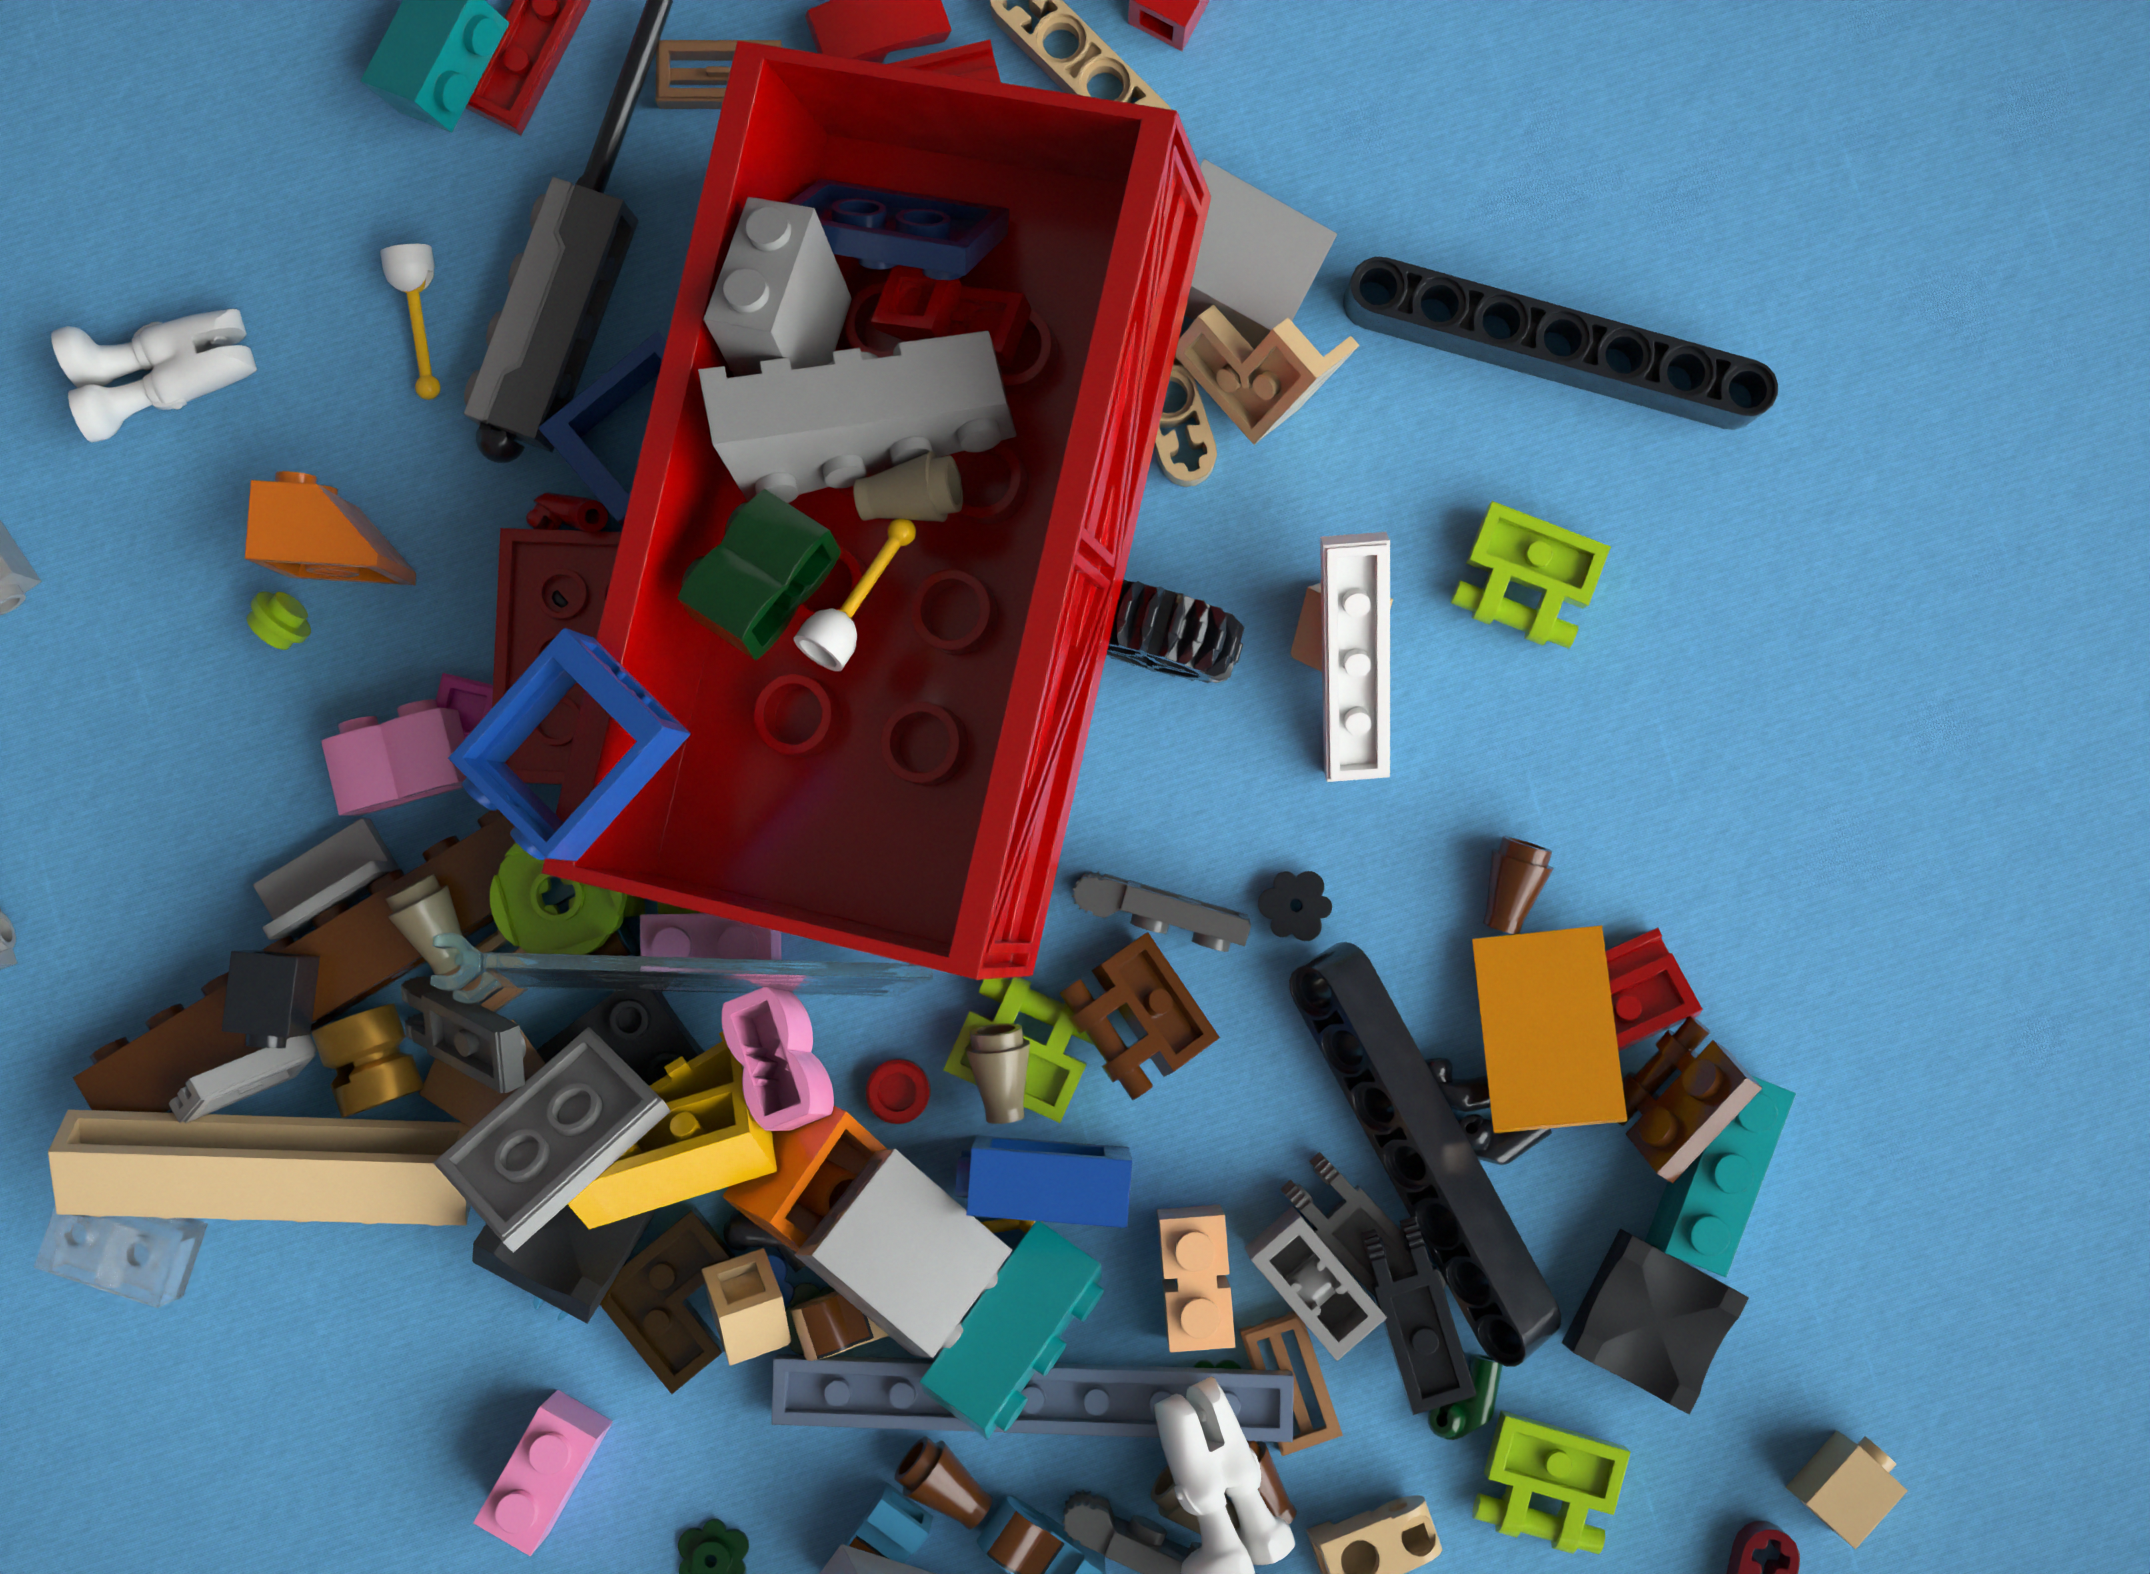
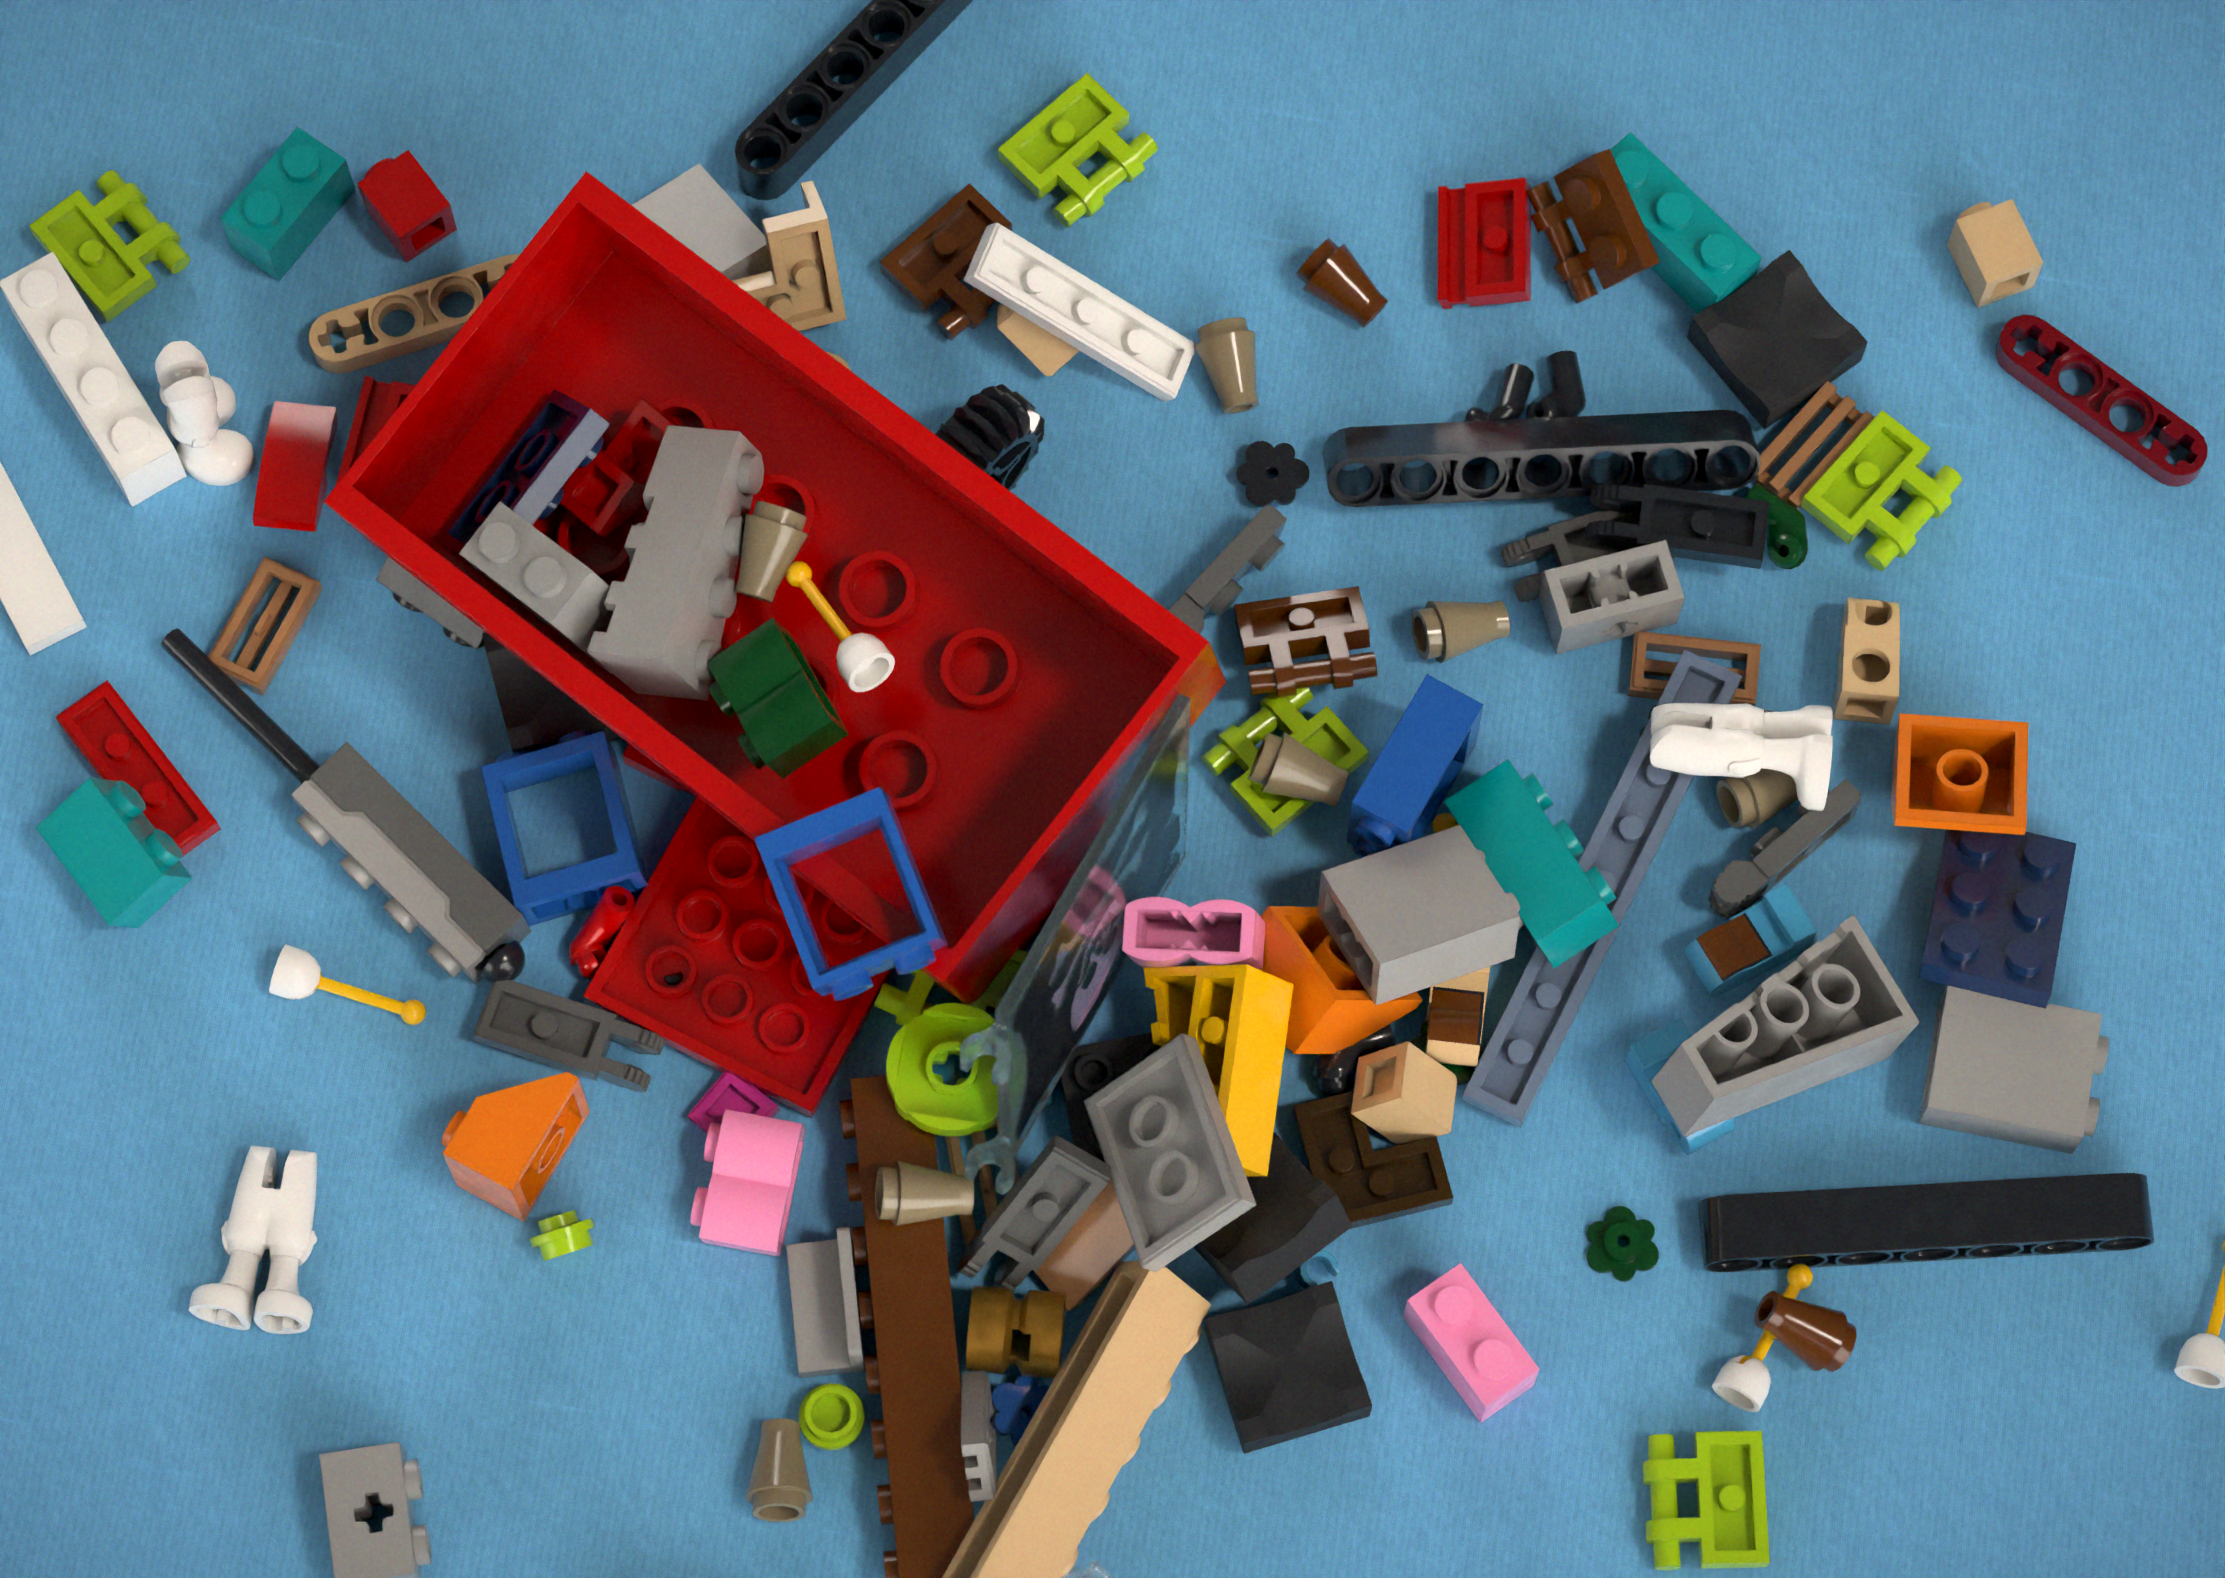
camera: 65 degrees left, 15 degrees down
black brick [222,950,320,1048] -> none
red tile [866,1058,931,1124] -> none
reddish brown cone [894,1436,993,1530] -> none
light nougat piece [1157,1204,1235,1352] -> none
light orange tile [1472,925,1627,1133] -> none
none -> dark grey hinge [473,979,665,1092]
none -> dark tan cone [746,1418,813,1522]
none -> lime plate [799,1383,865,1450]
none -> reddish brown plate [880,183,1012,340]
none -> blue plant [992,1375,1050,1447]
none -> dark tan cone [1195,317,1259,414]
none -> black brick [1204,1281,1372,1454]
none -> dark tan cone [1412,600,1510,663]
none -> medium nougat tile [1753,381,1875,510]

